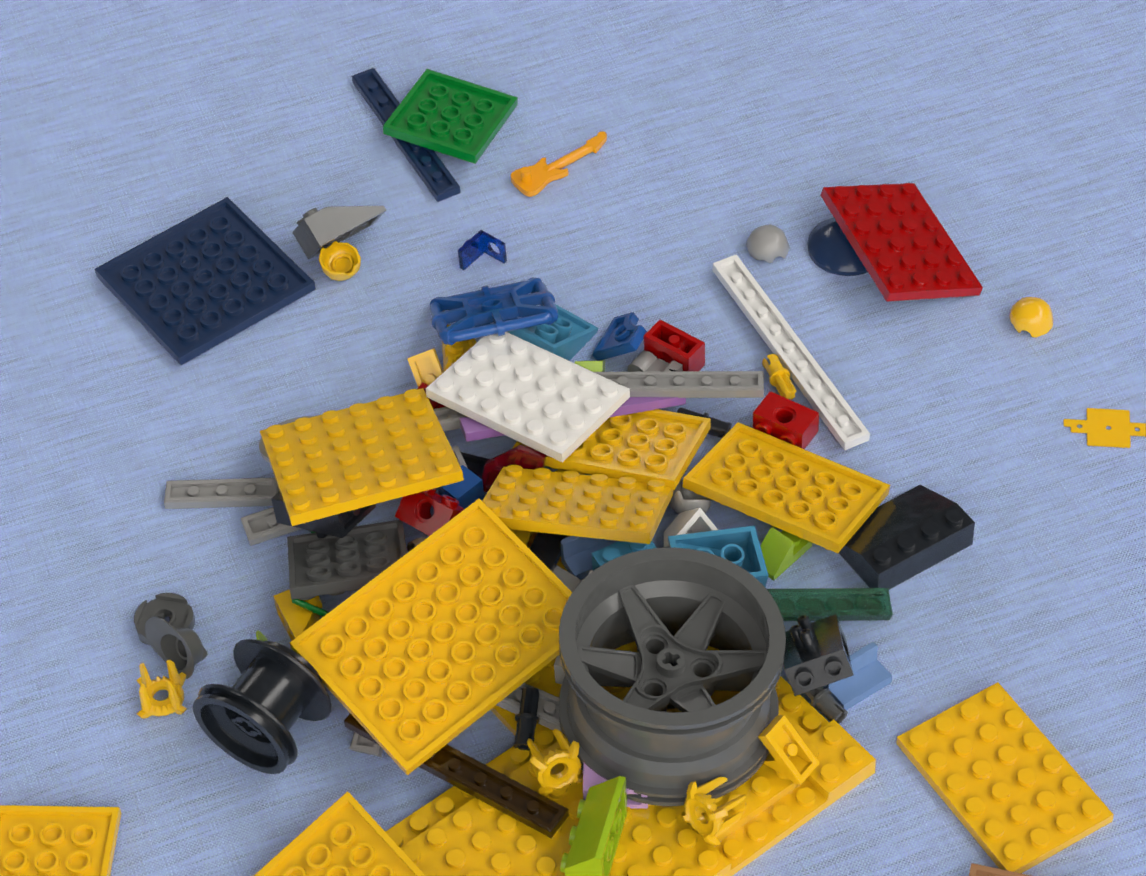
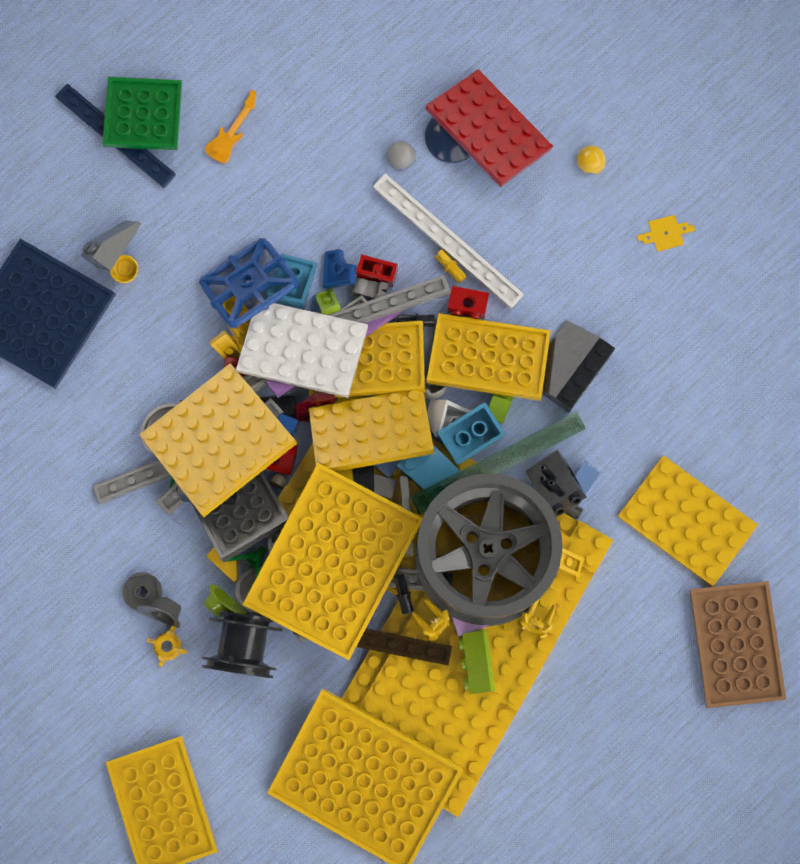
camera: 20 degrees left, 30 degrees up
clear blue bracket [458,230,507,270] -> none

